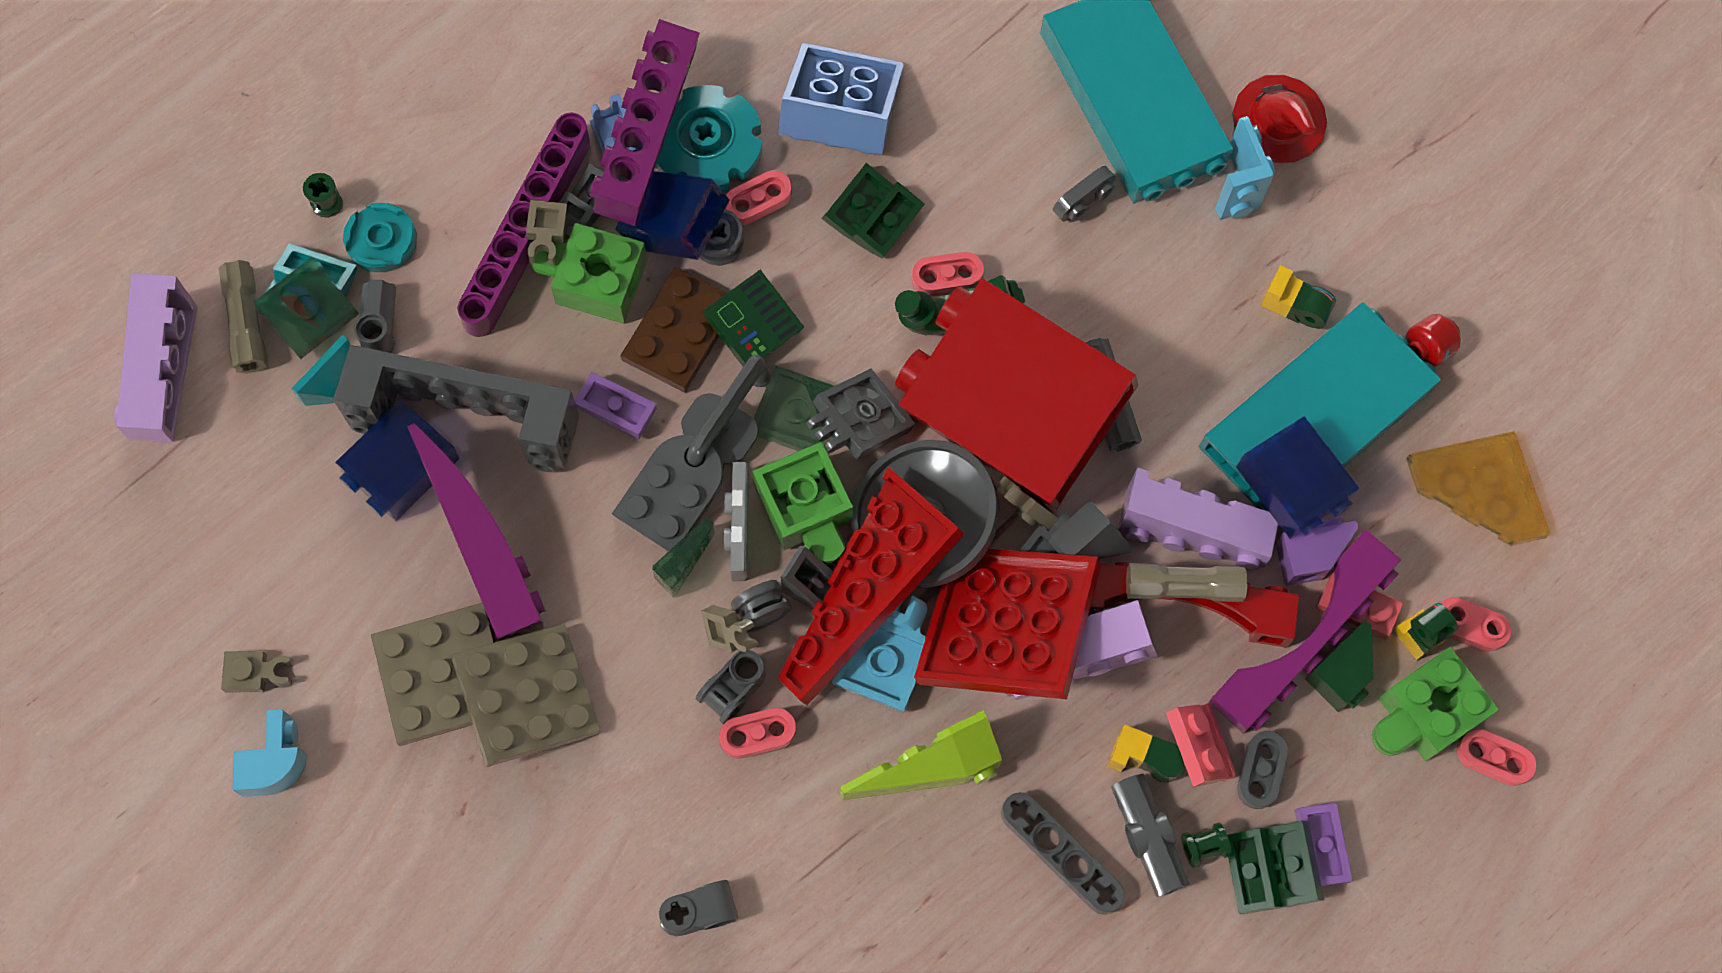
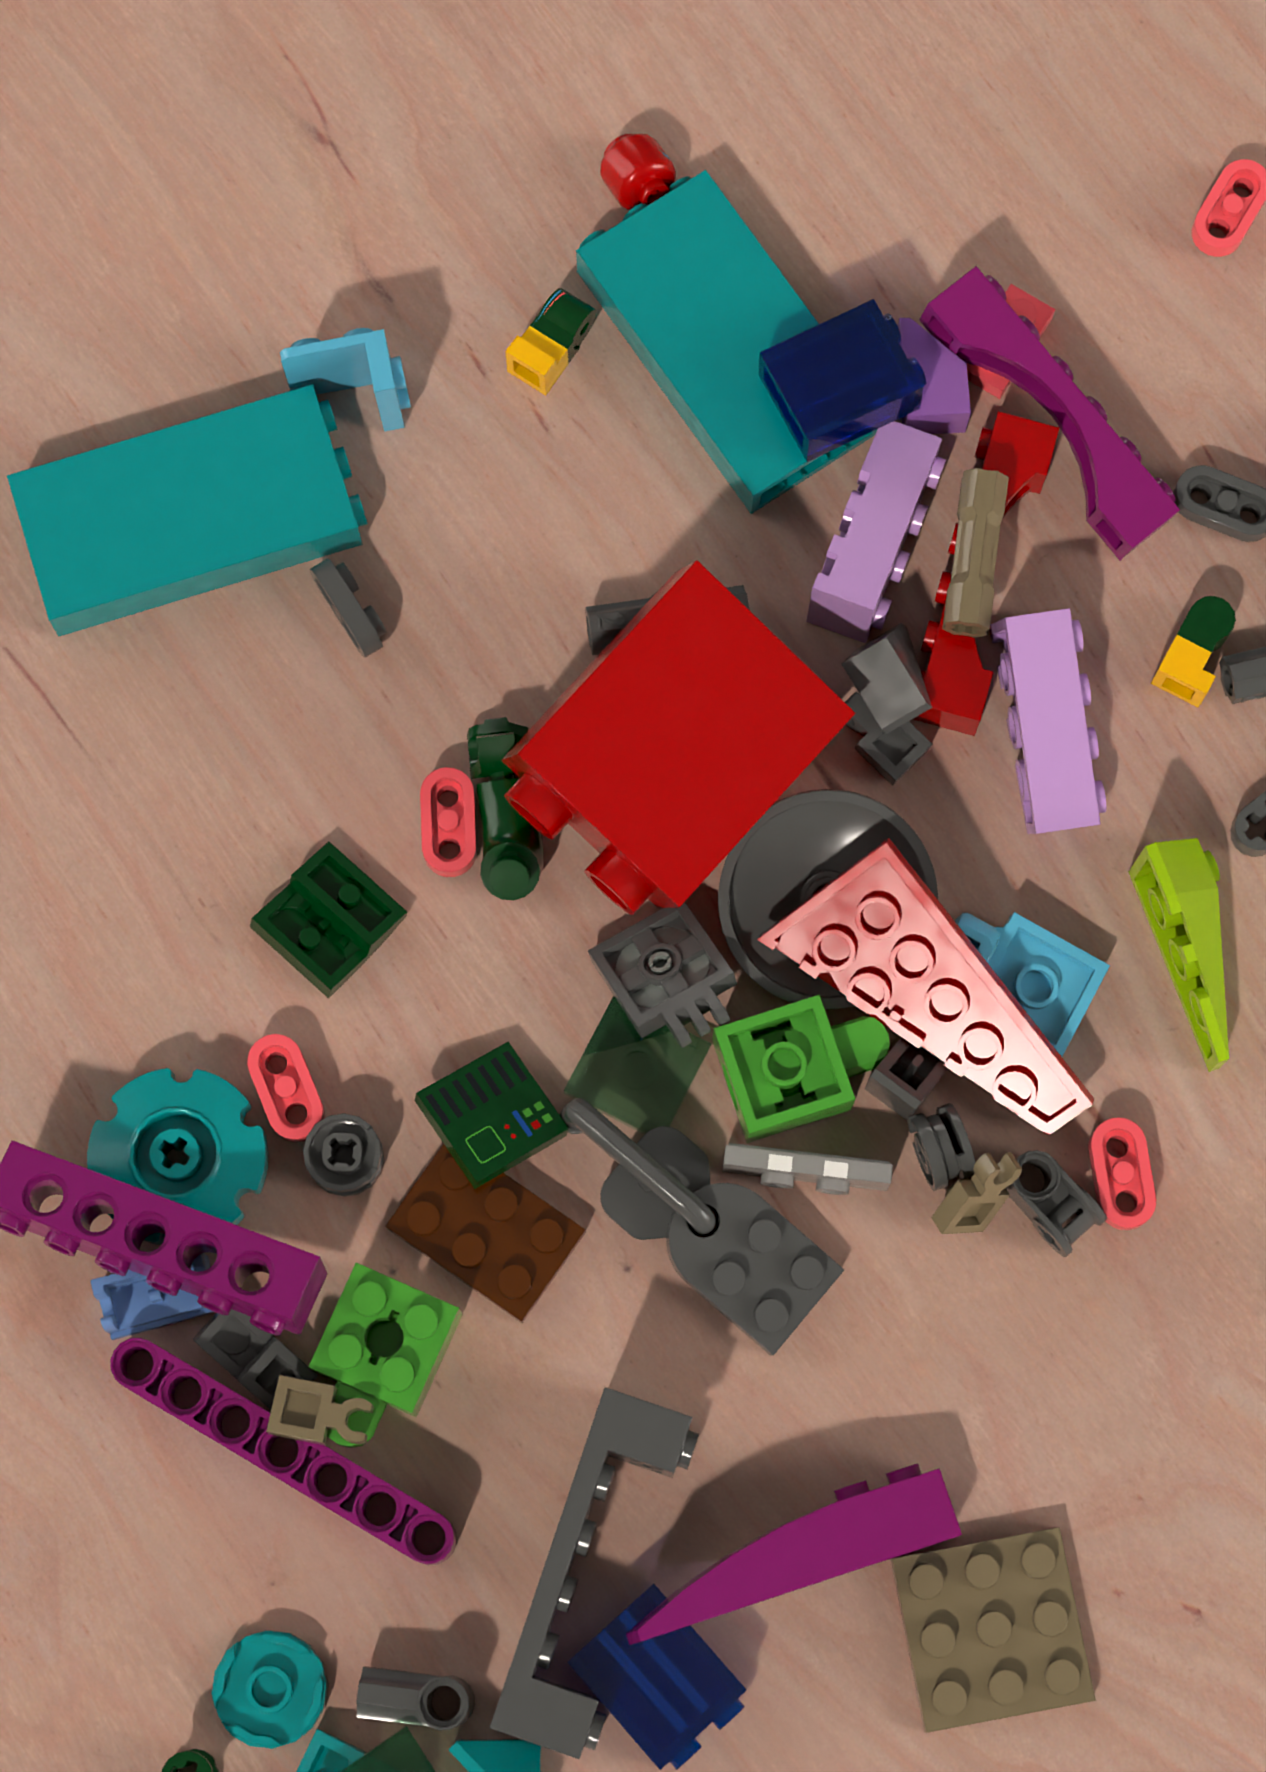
camera: 80 degrees left, 5 degrees up
dark tan plate [452,624,600,767] -> none
medium lavender plate [574,372,657,440] -> none
clear blue brick [615,171,730,260] -> none
clear green slope [652,518,715,597] -> none
medium blue slope [778,43,904,155] -> none
red plate [914,549,1101,700] -> none
dark tan plate [996,476,1059,530] -> none
coral plate [1166,703,1237,787] -> none
red piece [1232,75,1327,163] -> none
dark green slope [1305,620,1374,712] -> none
bright green brick [1371,646,1499,761] -> none
dark green leg [1393,603,1458,661] -> none
clear yellow plate [1406,431,1551,546] -> none
coral plate [1441,597,1511,652] -> none

